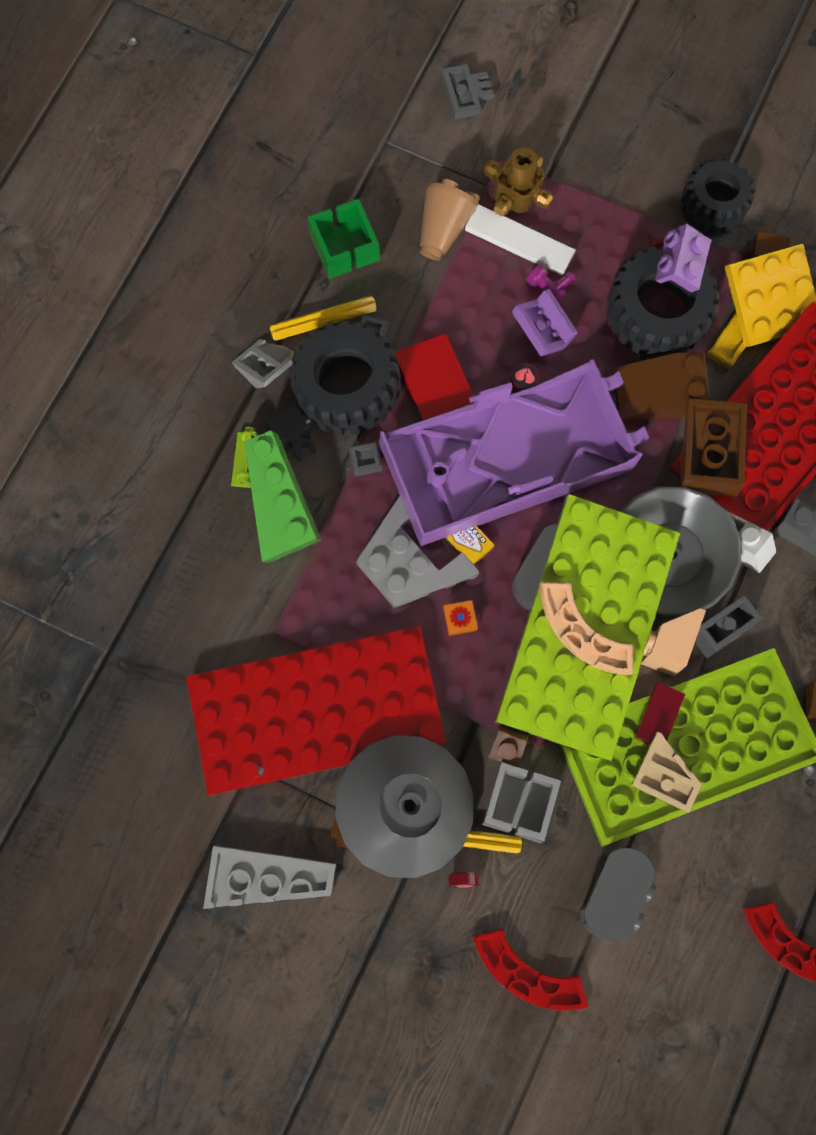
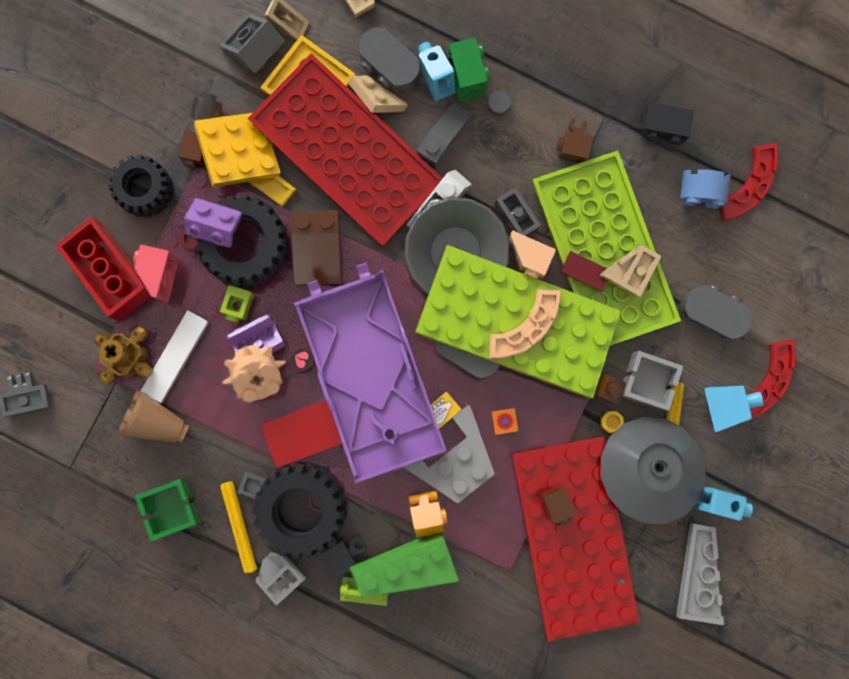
camera: 90 degrees left, 10 degrees up
dark grey tile [348,442,382,477] -> none
dark red tile [448,872,480,888] -> none
magenta piece [526,264,576,303] -> none
reddish brown slope [679,399,747,497] -> none
none -> red brick [55,217,151,322]
none -> coral slope [133,244,180,303]
none -> lime brick [220,285,255,323]
none -> light nougat brick [222,345,286,402]
none -> light orange brick [409,491,448,538]
none -> reddish brown brick [539,486,577,525]
none -> yellow tile [600,411,624,433]
none -> medium blue brick [680,170,731,209]
none -> medium azure torso [693,486,753,521]
none -> medium azure torso [704,386,764,432]

